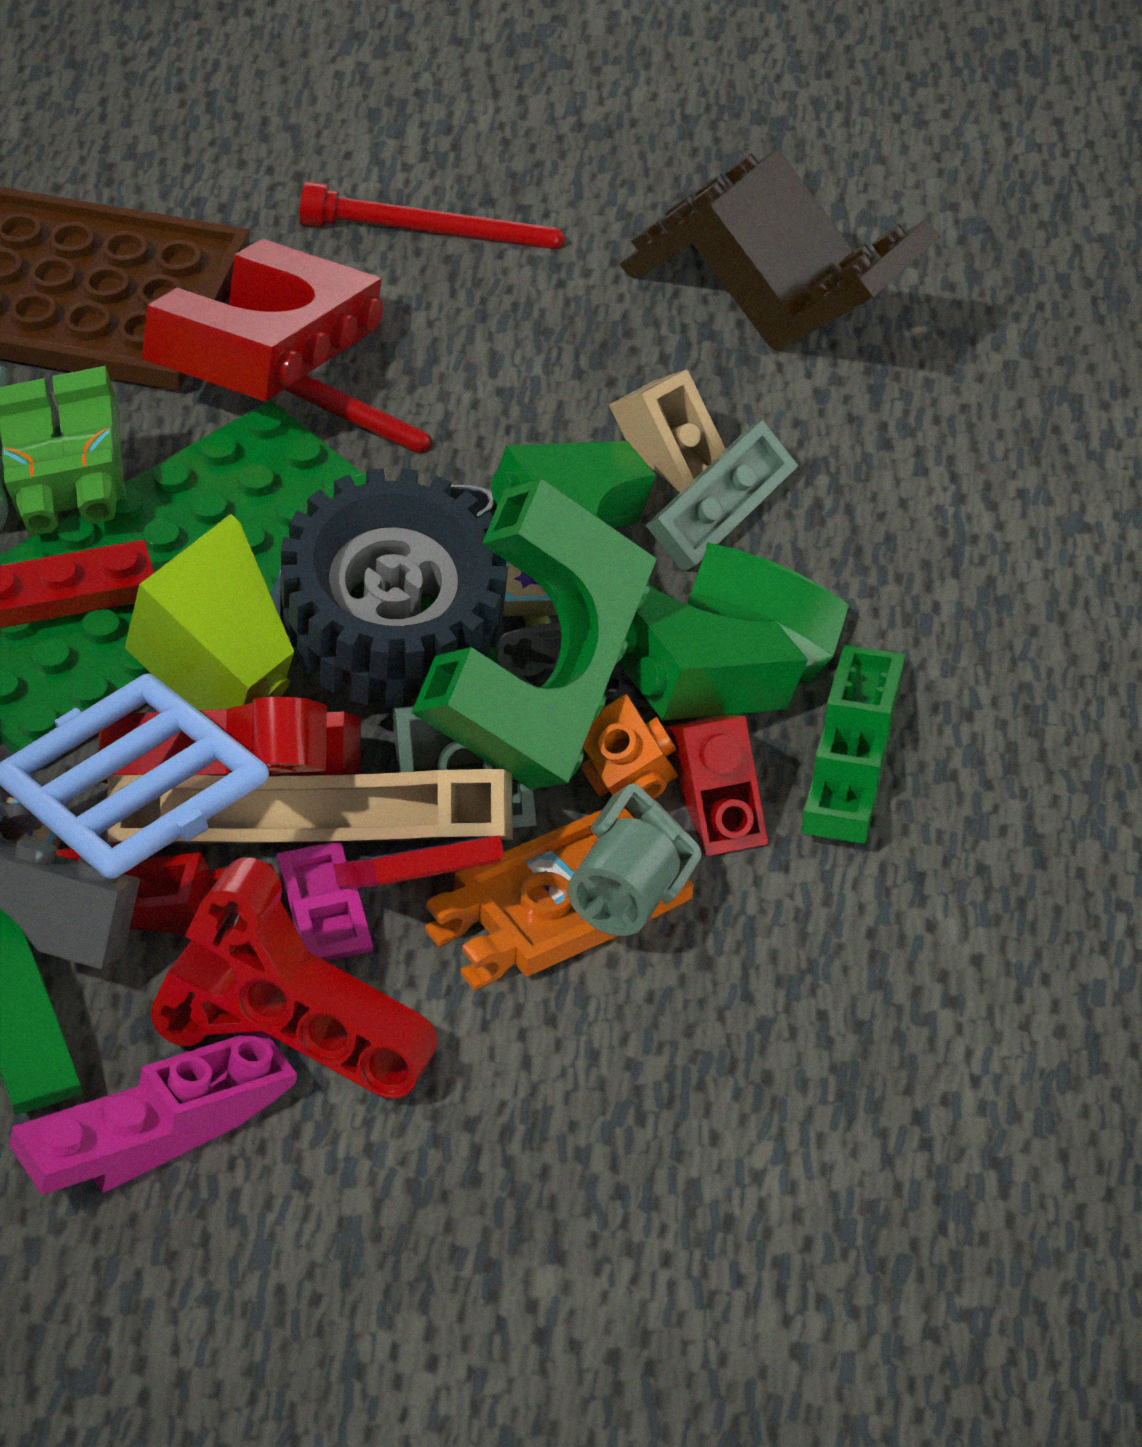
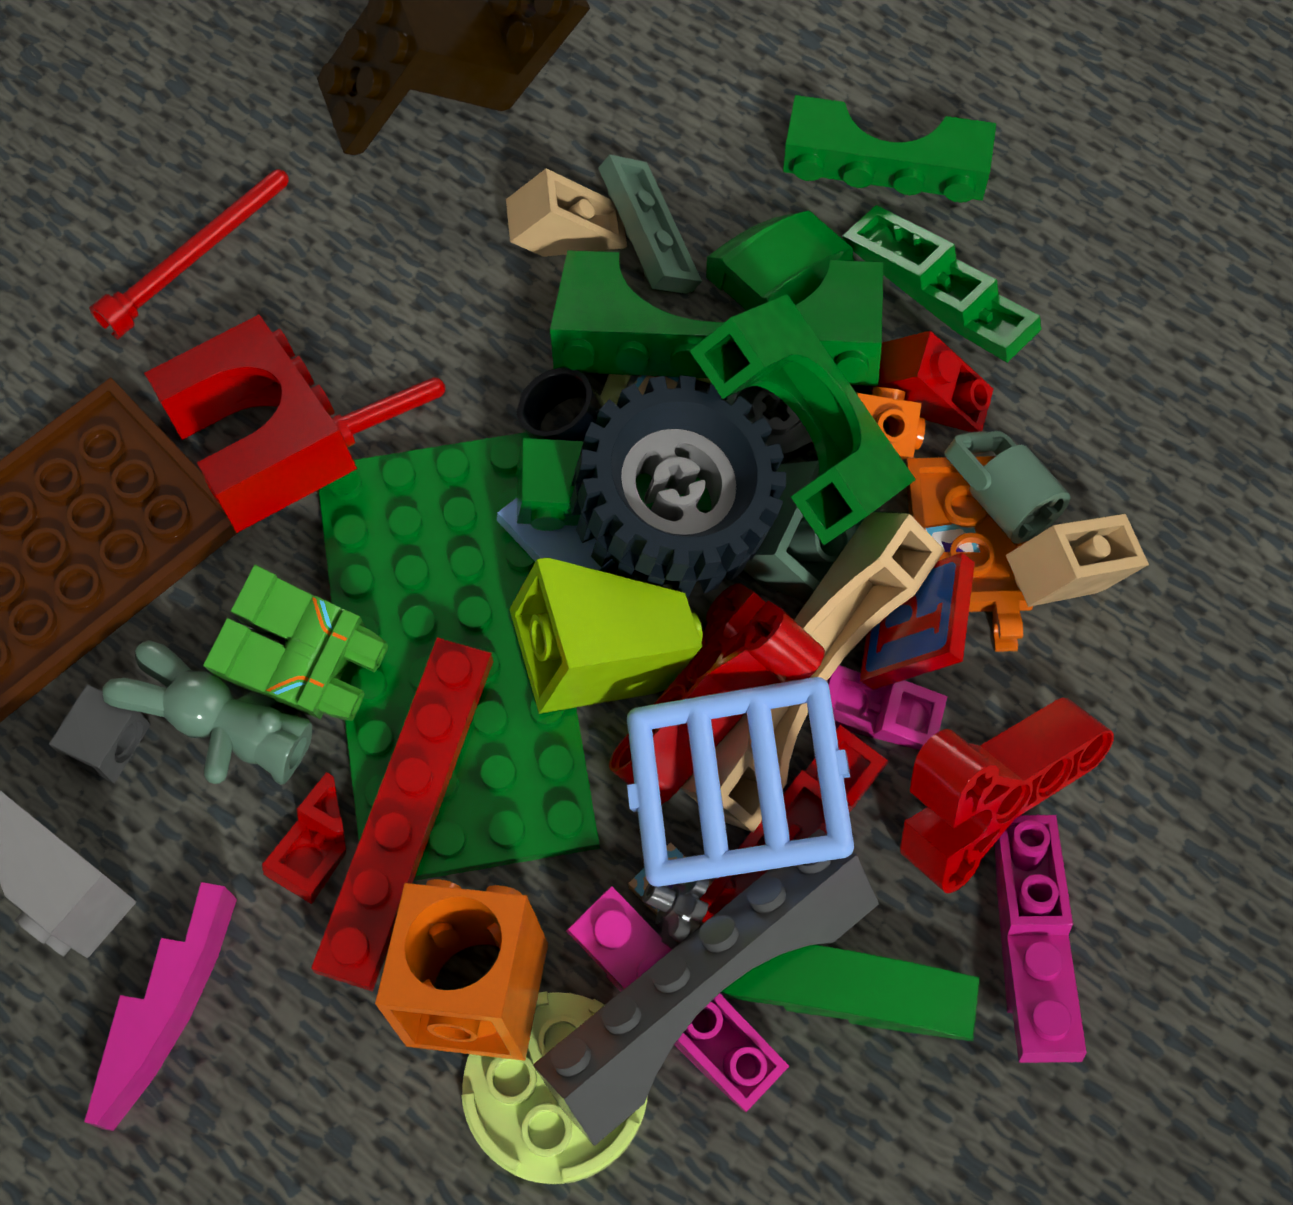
camera: 55 degrees left, 20 degrees up
none -> green arch [783,95,997,203]
none -> tan brick [1006,514,1149,607]

